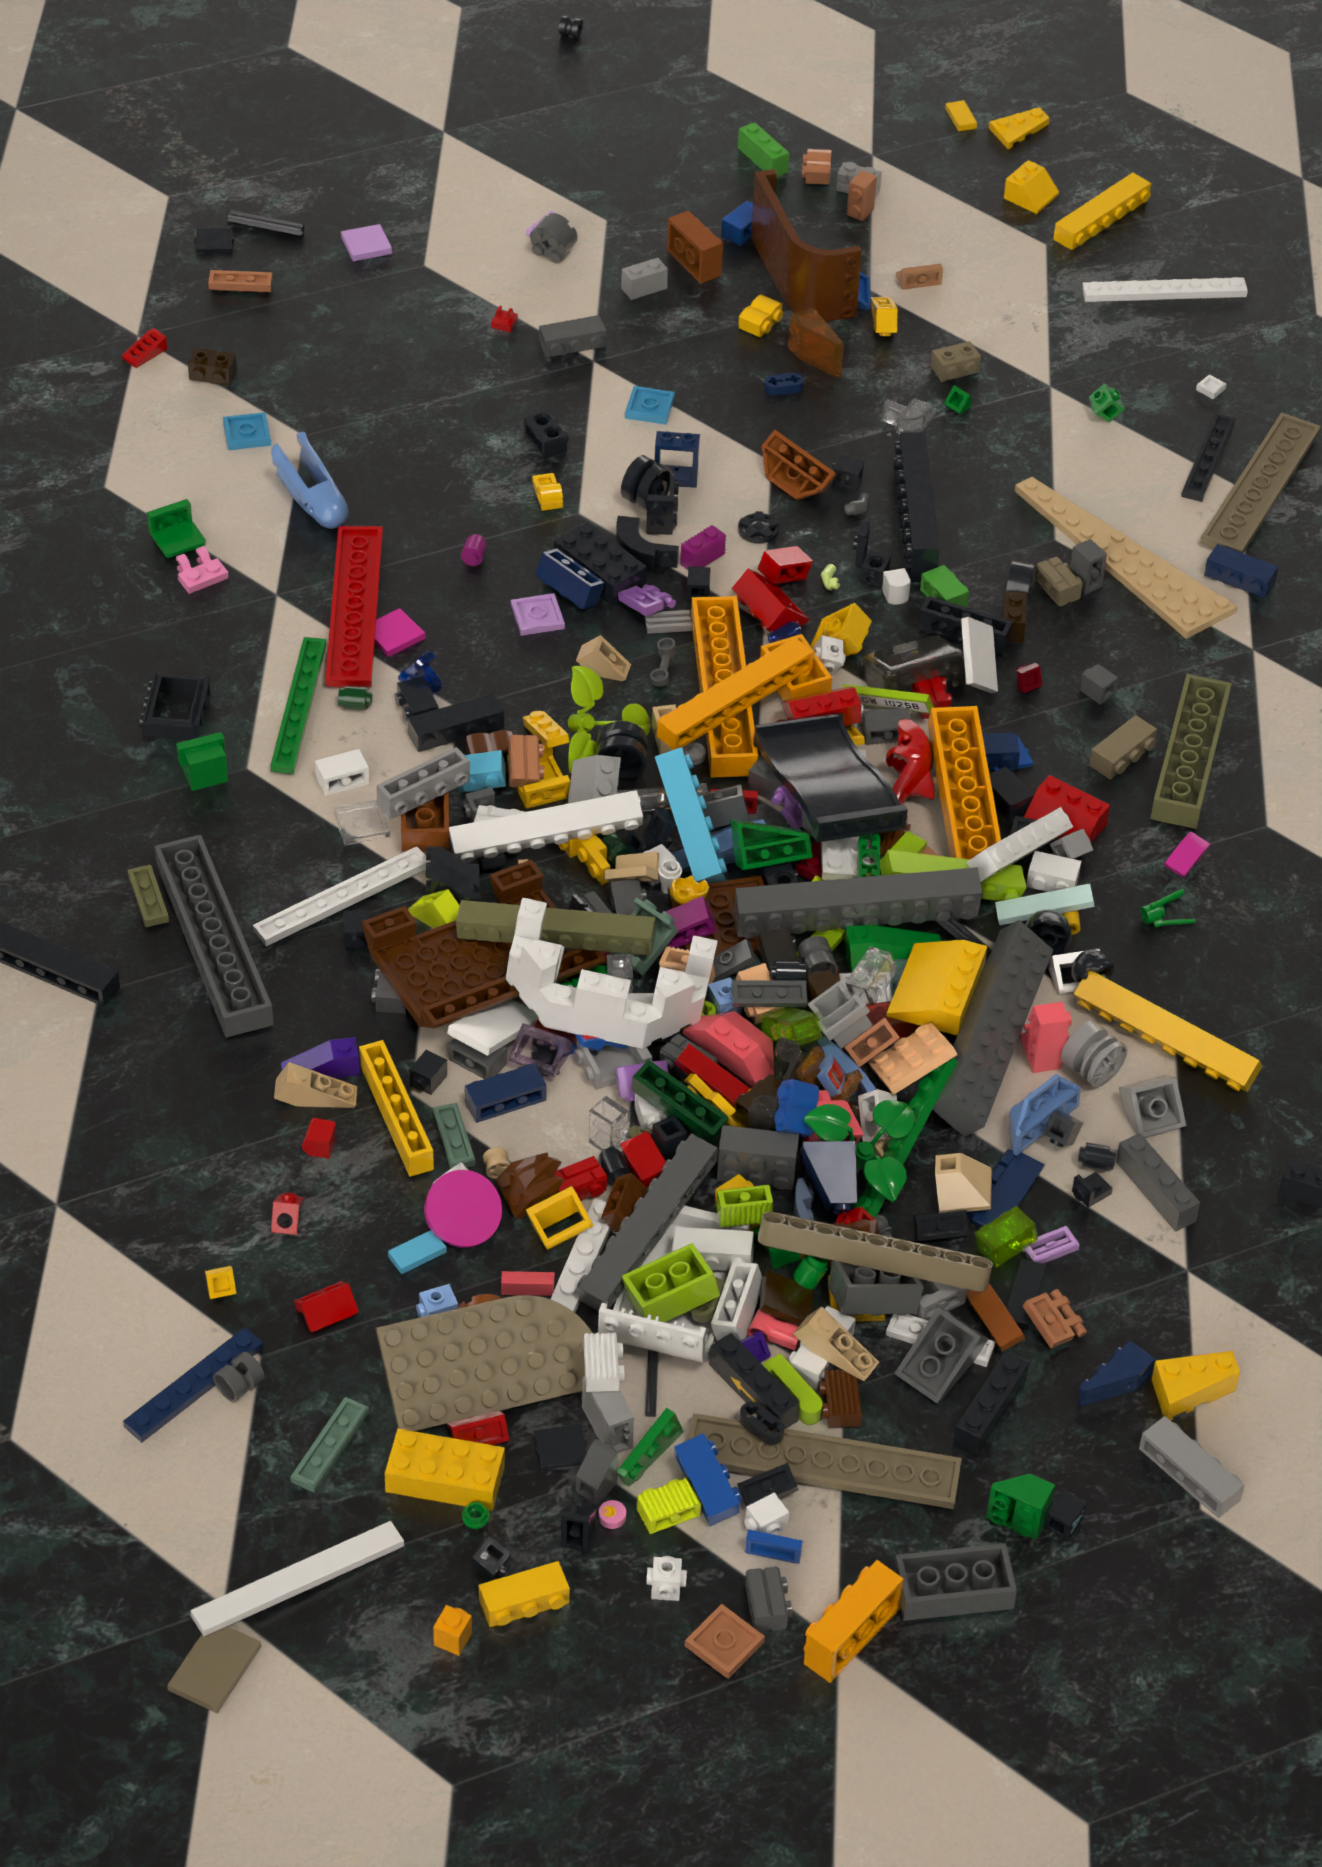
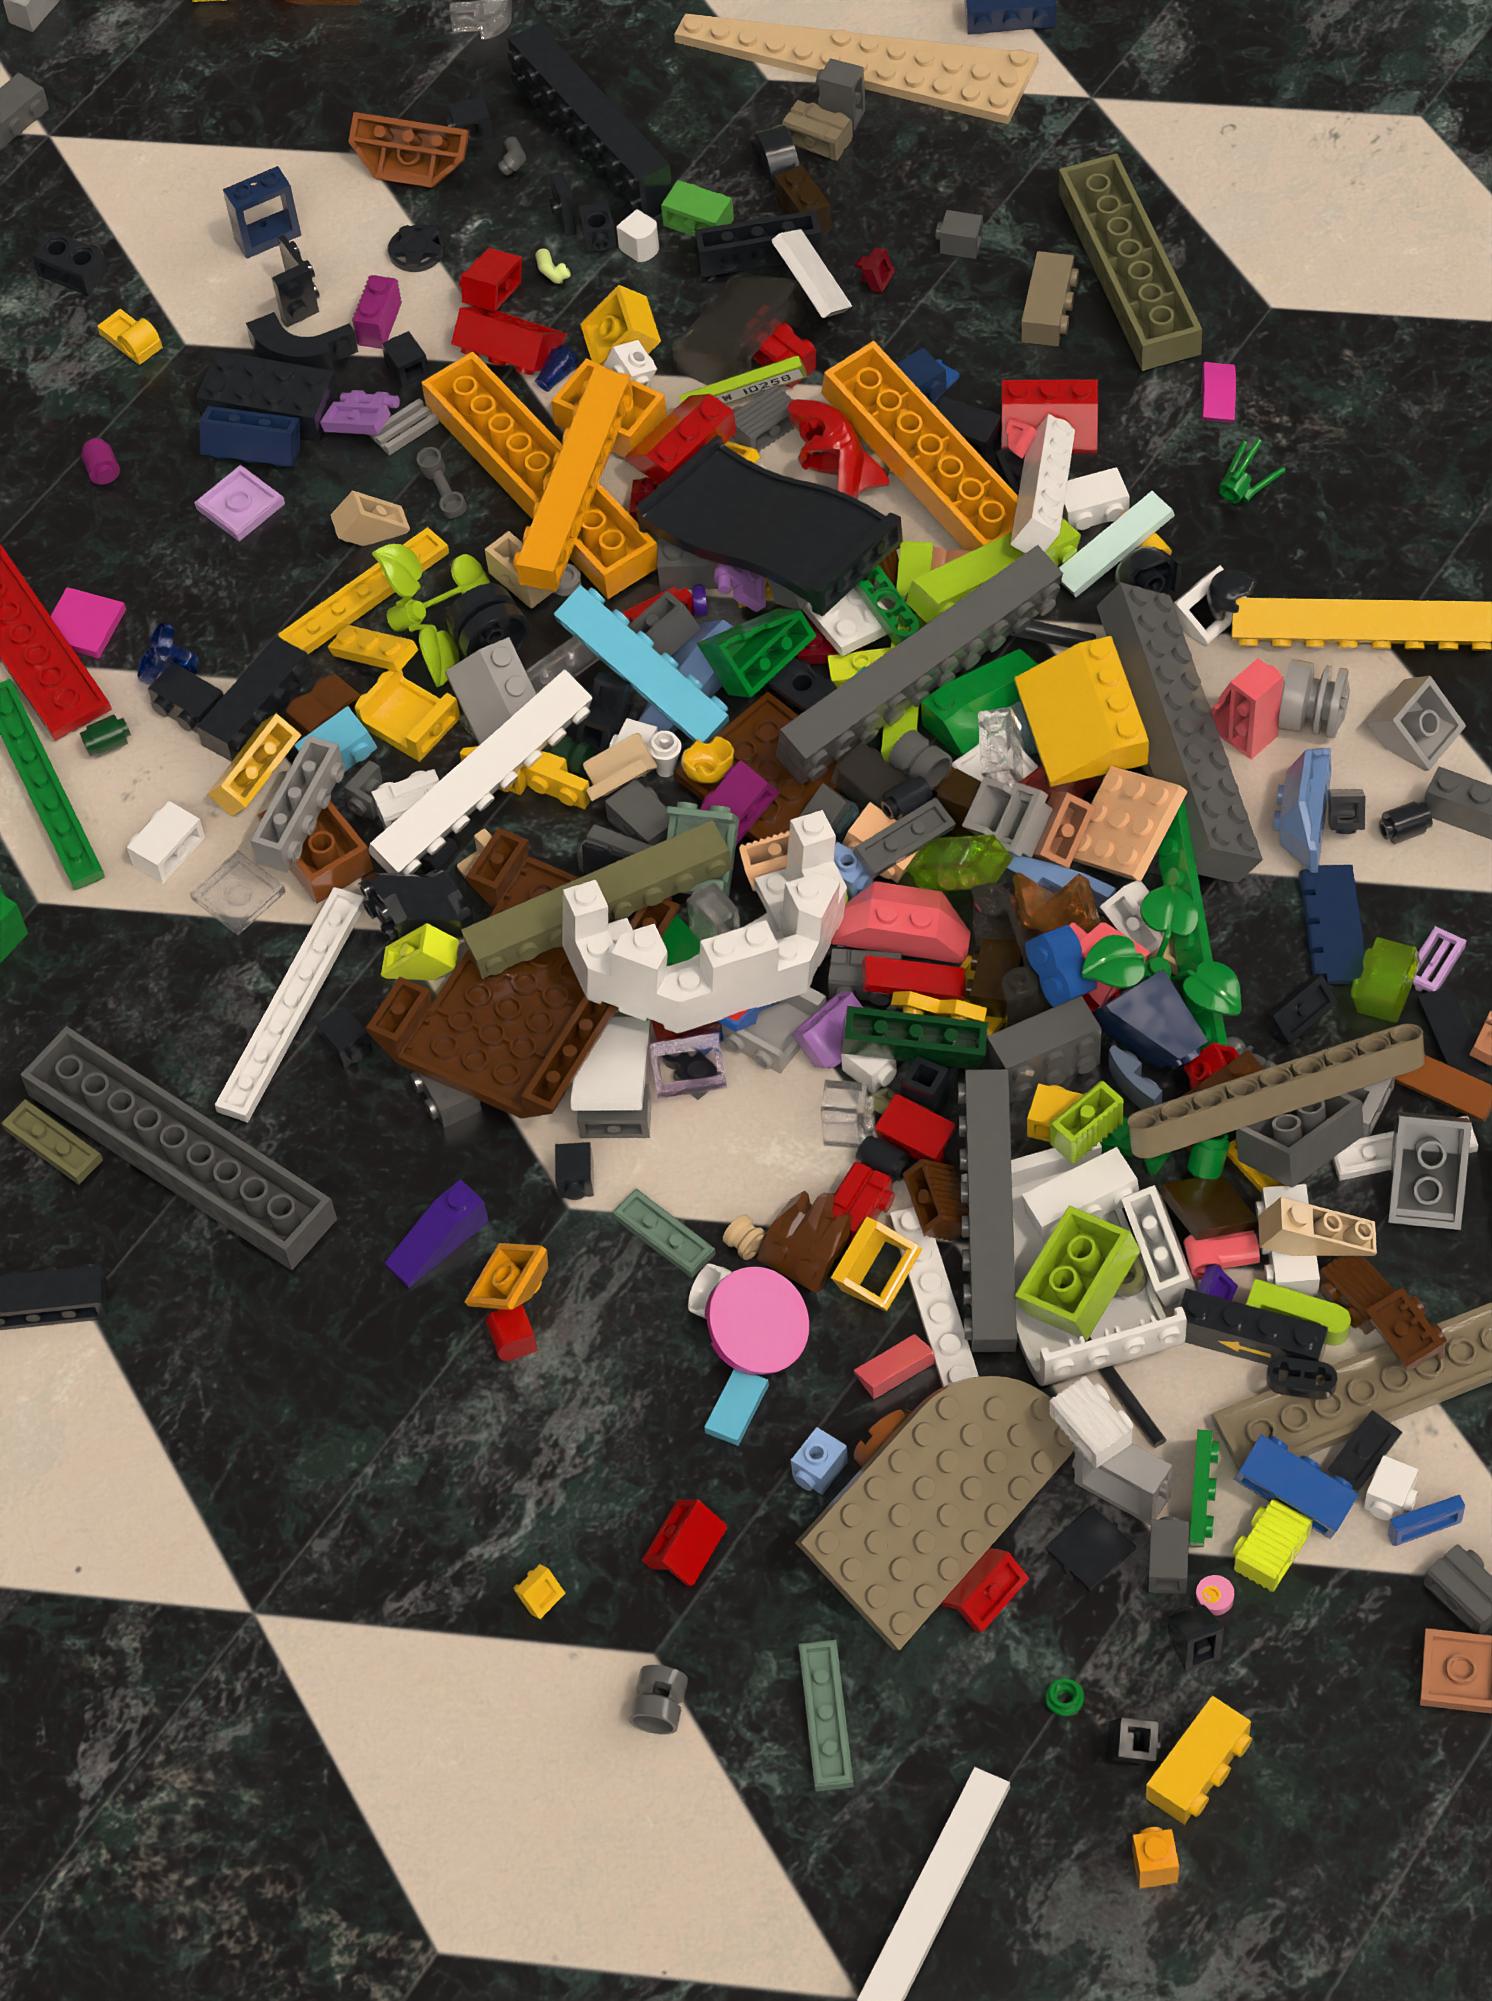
camera: 25 degrees left, 10 degrees up
dark blue plate [123,1327,263,1443] -> none
bracket [271,1193,304,1235] -> none
tan slope [274,1062,357,1108] -> none
yellow brick [359,1040,434,1177] -> none
yellow brick [385,1429,505,1511] -> none
dark blue brick [465,1063,546,1123] -> none
nougat brick [508,735,544,787] -> none
black wheel [621,455,673,510] -> none
dark azure tile [625,386,675,425] -> none
white brick [646,1556,687,1601] -> none
dark blue beam [764,373,804,395] -> none
medium blue slope [817,1053,845,1097] -> none
tan slope [935,1153,992,1212] -> none
light grey brick [1050,829,1093,859] -> none
black bracket [1072,1172,1113,1208] -> none
none -> yellow brick [207,713,301,816]
none -> yellow plate [278,527,449,654]
none -> light orange slope [465,1243,548,1310]
none -> dark purple piece [692,584,708,617]
none -> coral tile [1006,418,1038,459]
none -> reddish brown bracket [1365,1287,1447,1372]

